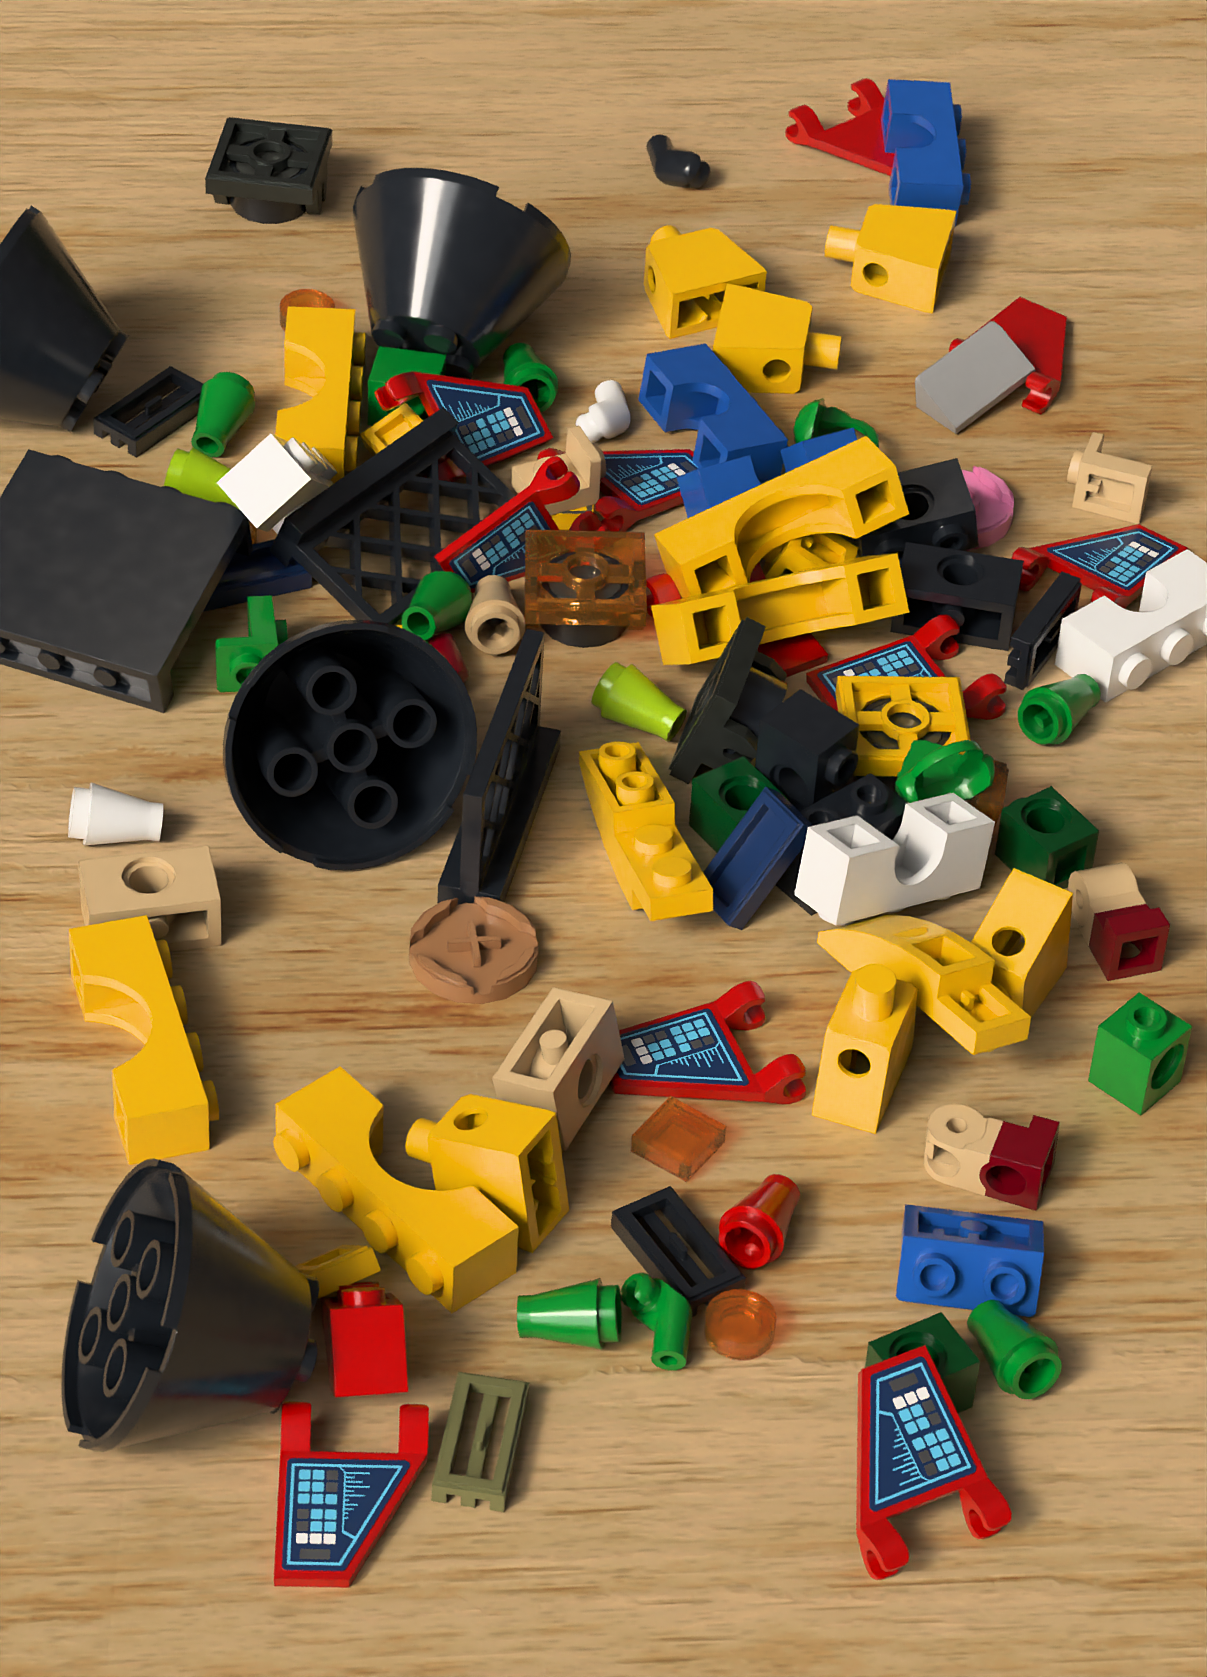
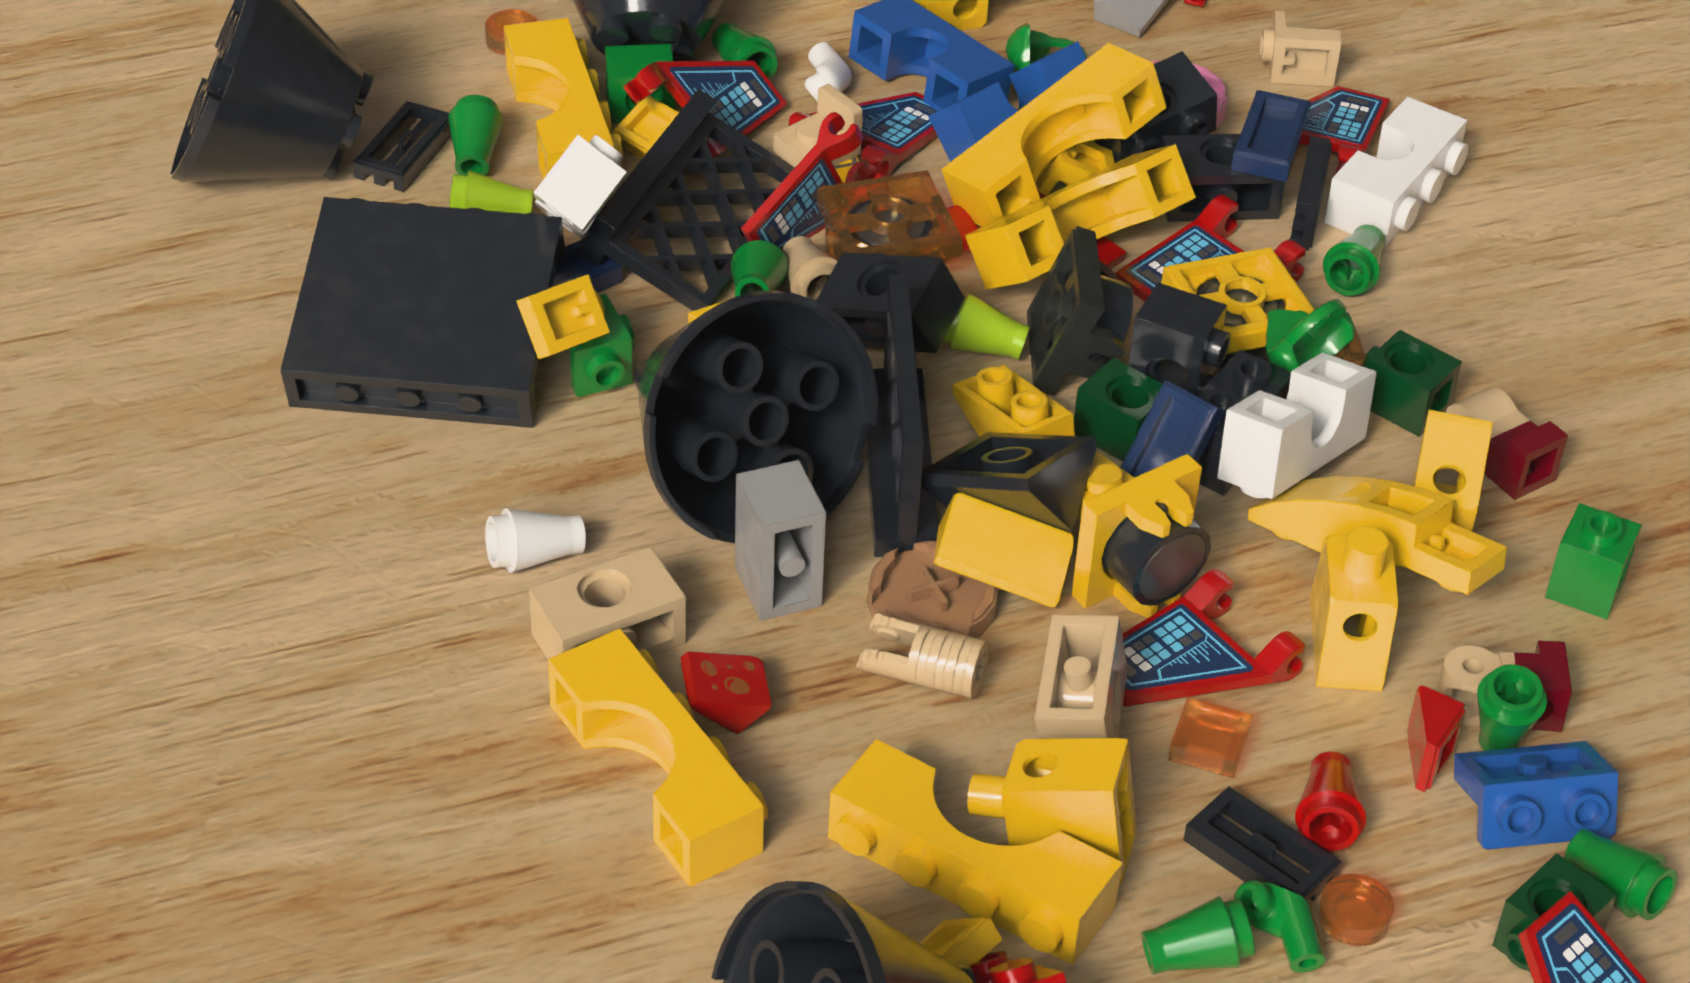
camera: 15 degrees left, 0 degrees up
none -> yellow bracket [517,274,610,359]
none -> red slope [680,651,772,734]
none -> light grey brick [735,460,826,621]
none -> black brick [816,252,965,353]
none -> tan hinge [856,613,989,699]
none -> black slope [921,432,1097,531]
none -> yellow slope [934,493,1074,608]
none -> piece [1072,454,1211,618]
none -> dark blue tile [1231,90,1311,182]
none -> red slope [1407,685,1466,792]
none -> green cone [1477,664,1547,751]

